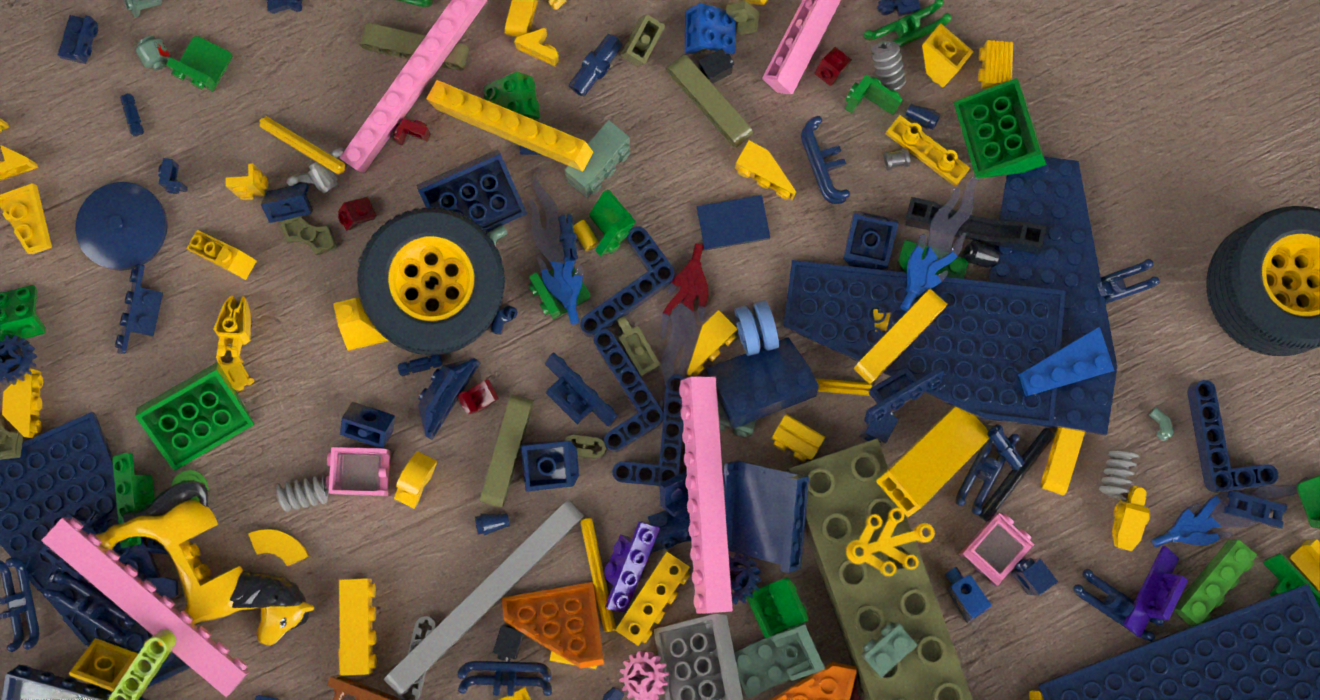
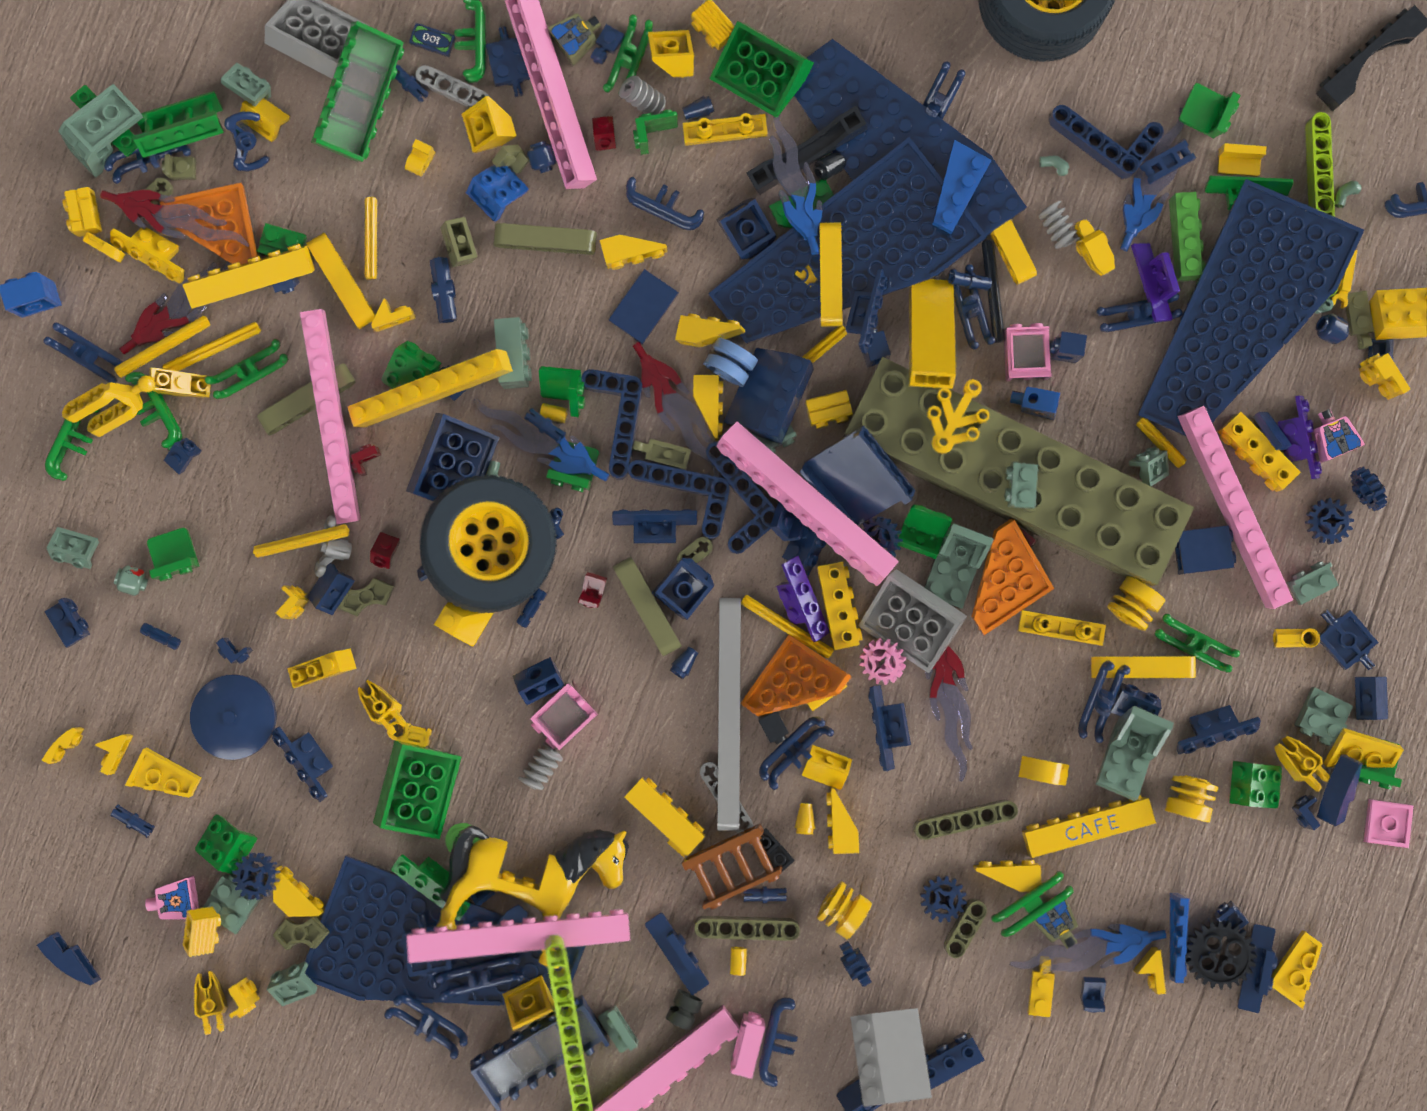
camera: 40 degrees left, 5 degrees up
yellow tile [248,529,310,566] -> none
yellow brick [394,451,437,509] -> none
dark blue wedge [418,358,481,440] -> none
black brick [698,48,734,84] -> none
flat silver bush [883,147,910,171] -> none
none -> dark blue head [527,141,557,174]
none -> yellow slope [675,313,745,348]

